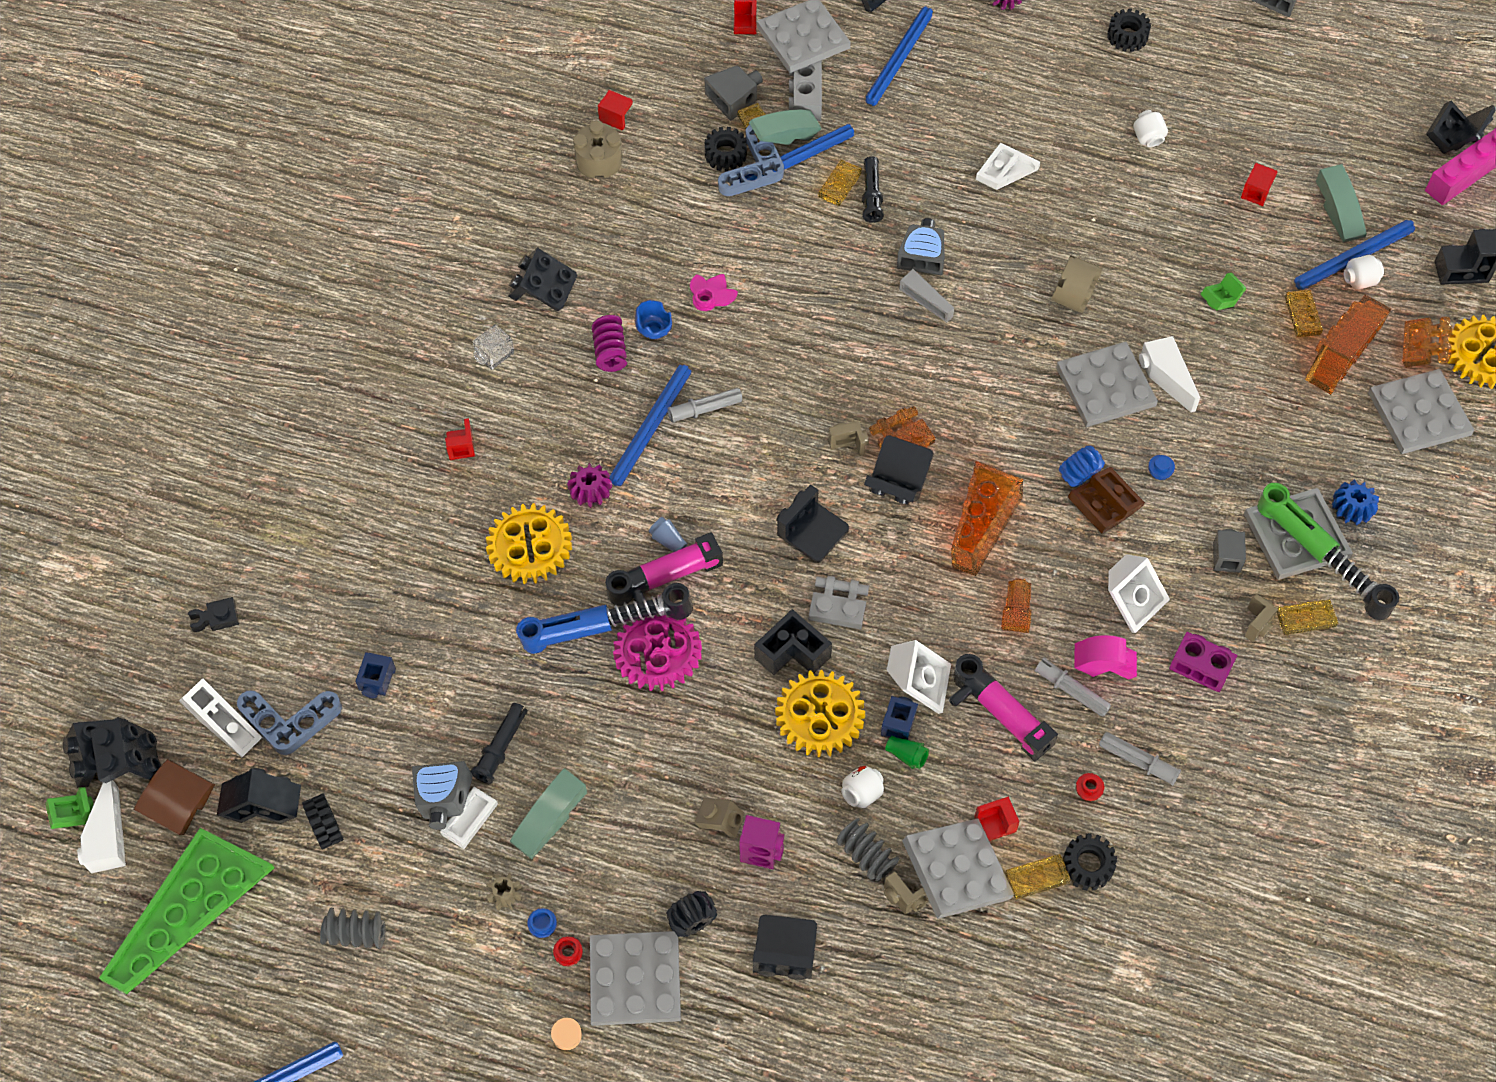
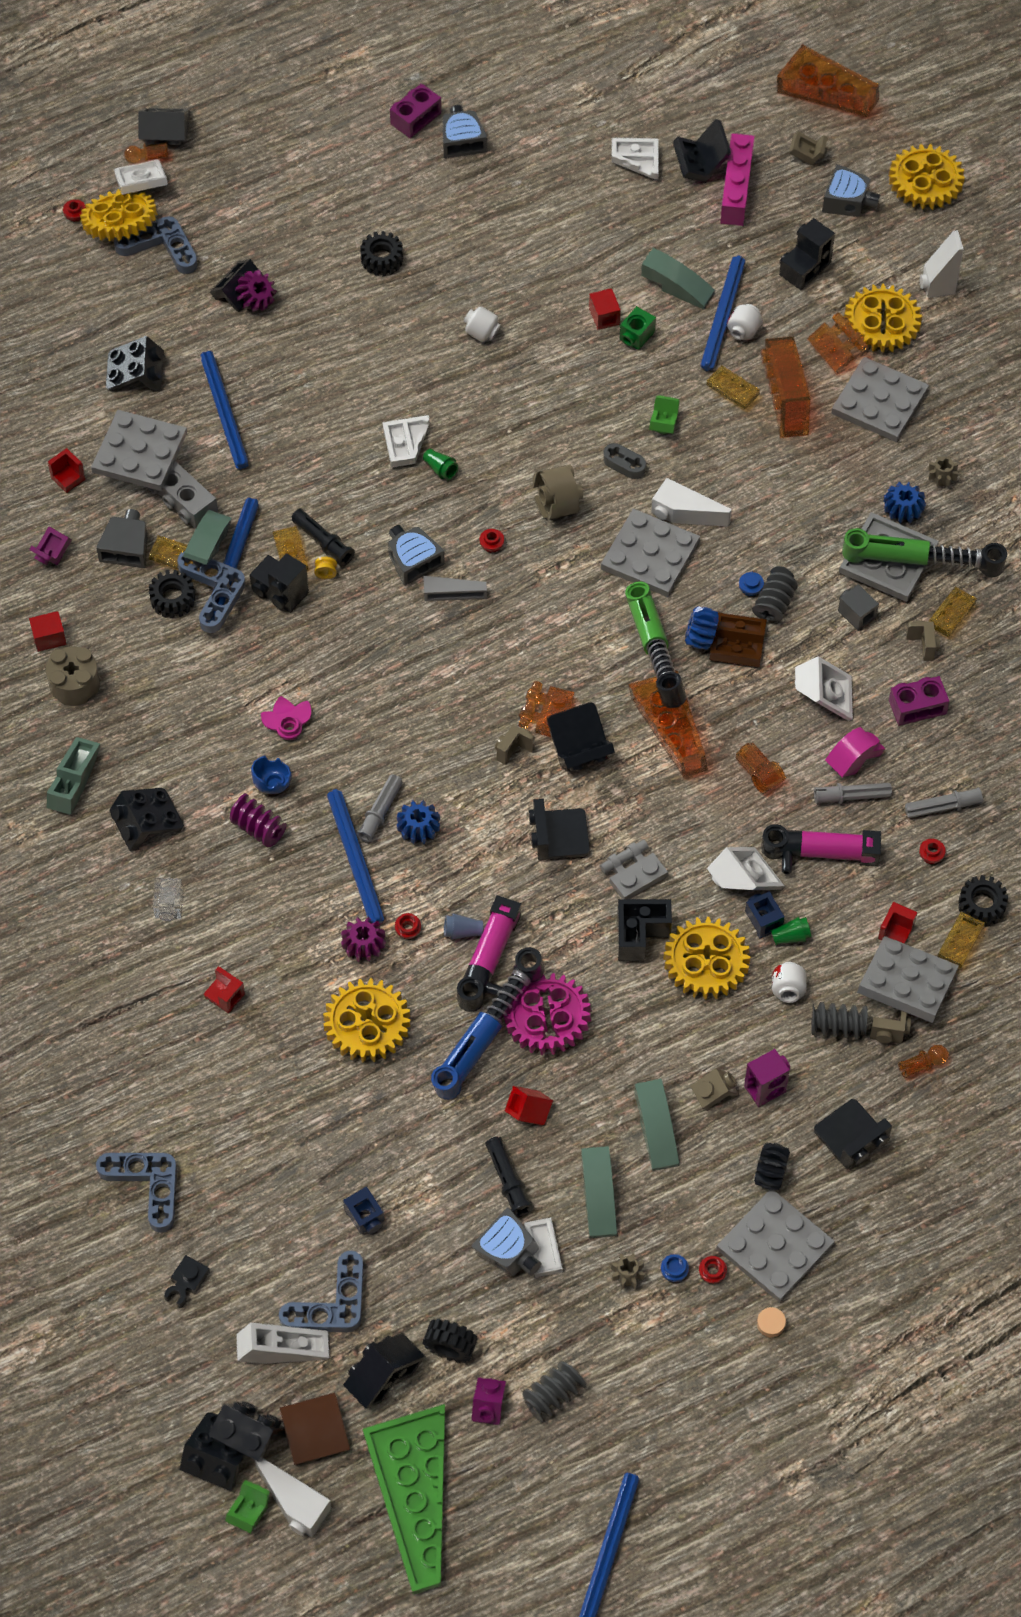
camera: 45 degrees left, 0 degrees up
none -> magenta bracket [29,526,72,565]
none -> sand green slope [47,737,100,815]
none -> sand blue beam [96,1153,177,1233]
none -> black brick [250,553,309,613]
none -> yellow bush [314,557,337,579]
none -> red plate [395,913,421,939]
none -> blue gear [397,799,440,845]
none -> green cone [423,449,459,480]
none -> magenta bracket [471,1377,506,1425]
none -> red plate [479,529,504,553]
none -> red panel [504,1086,553,1125]
none -> dark grey beam [603,443,646,479]
none -> white wing [612,138,658,179]
none -> green brick [619,306,656,350]
none -> piece [625,582,687,708]
none -> sand green slope [634,1079,679,1171]
none -> dark grey piece [752,566,798,622]
none -> clear orange pin [898,1044,949,1078]
none -> dark tan gear [928,456,958,487]

